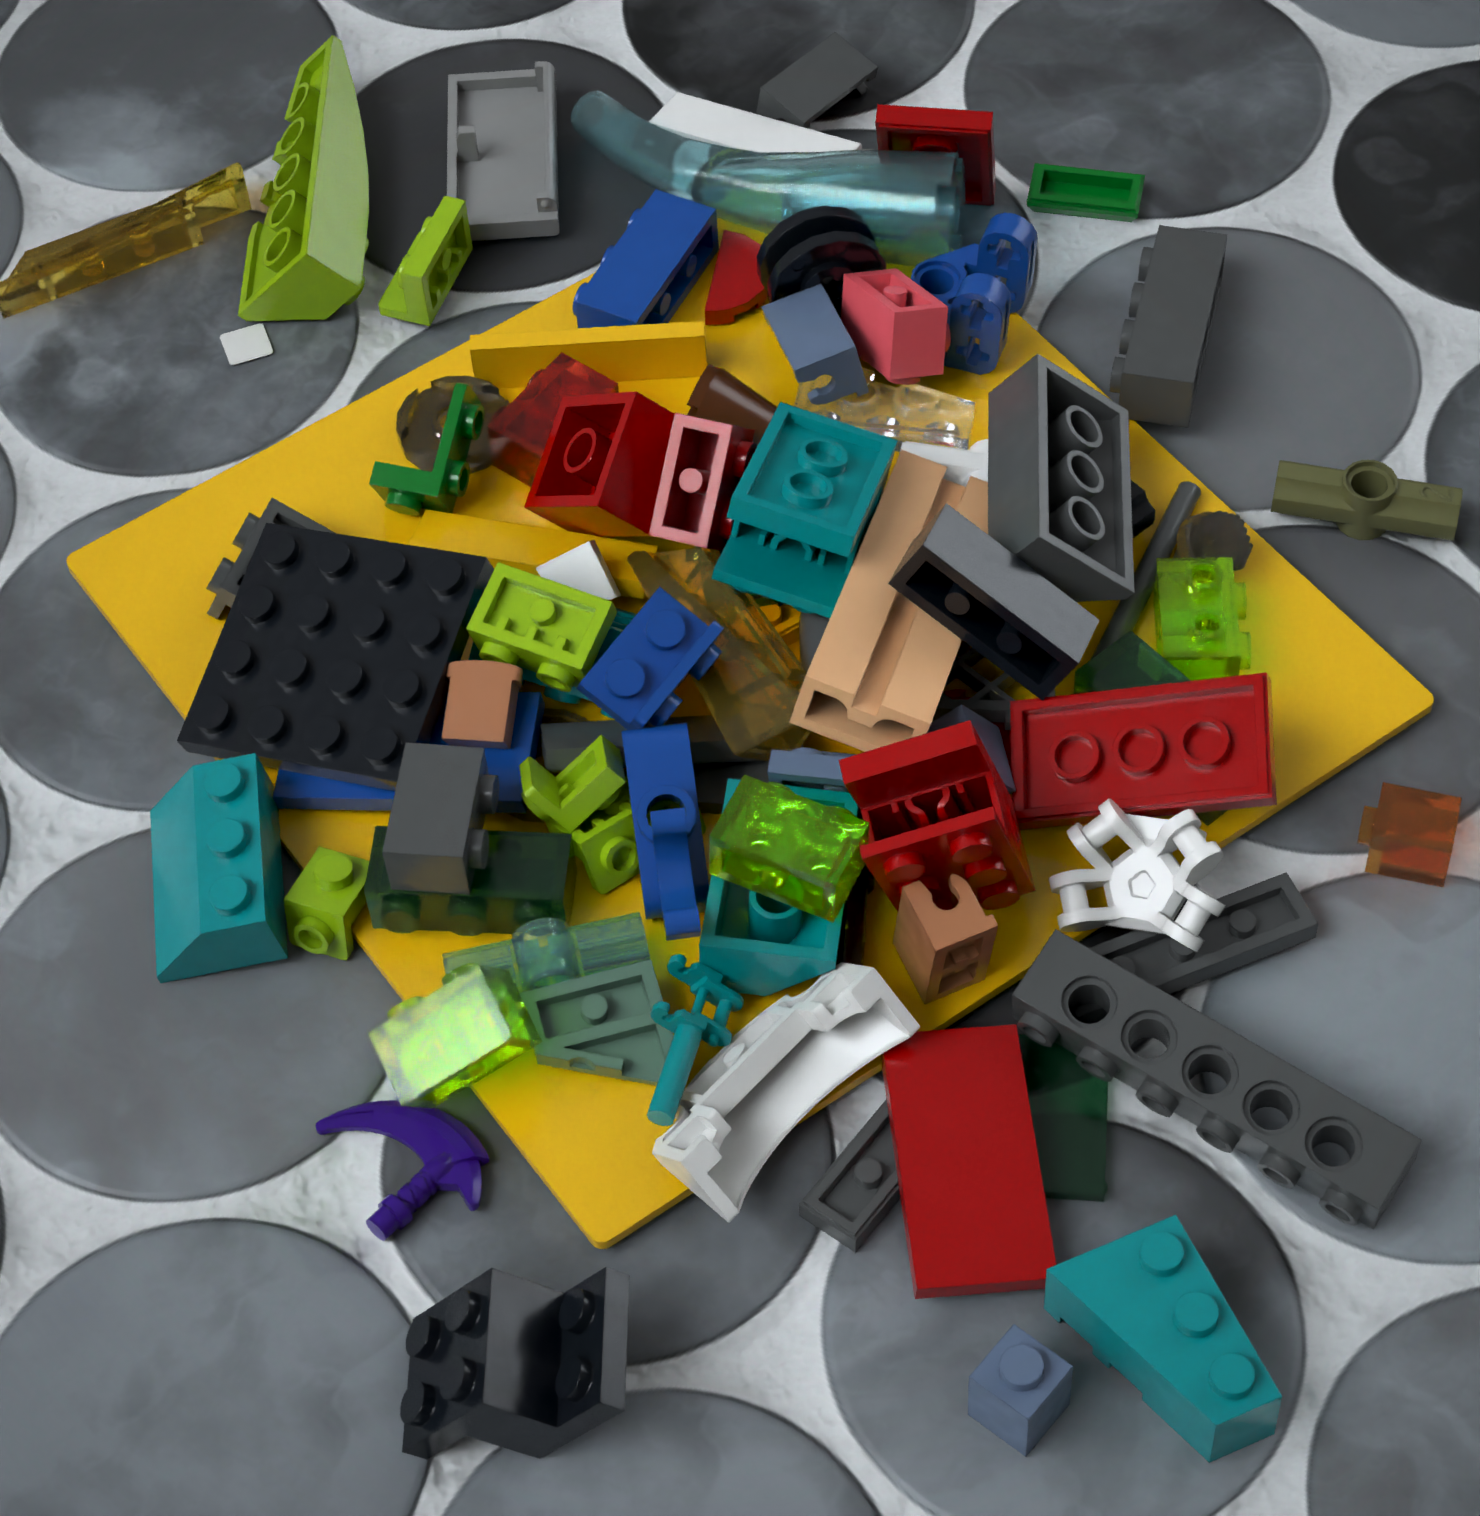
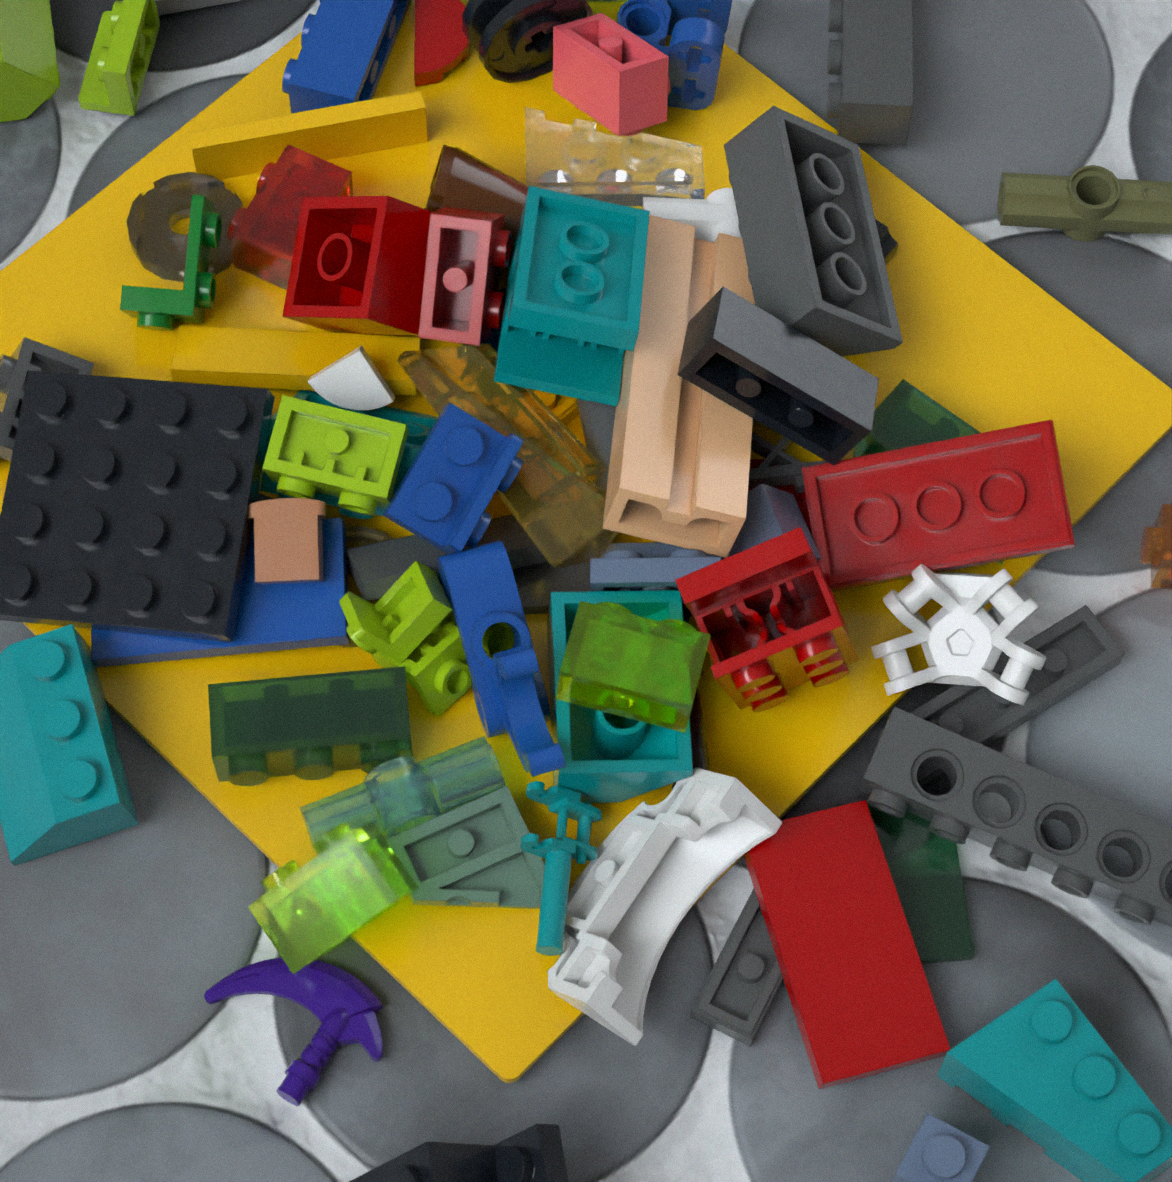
camera: 15 degrees left, 10 degrees up
lime bracket [284,846,380,960] -> none
dark grey brick [382,743,499,895] -> none
sand blue hinge [761,283,869,405] -> none
nougat hinge [892,874,998,1005] -> none
dark grey bar [1089,481,1201,675] -> none
clear neon green brick [1153,557,1251,684] -> none
clear smoke piece [1167,511,1253,584] -> none

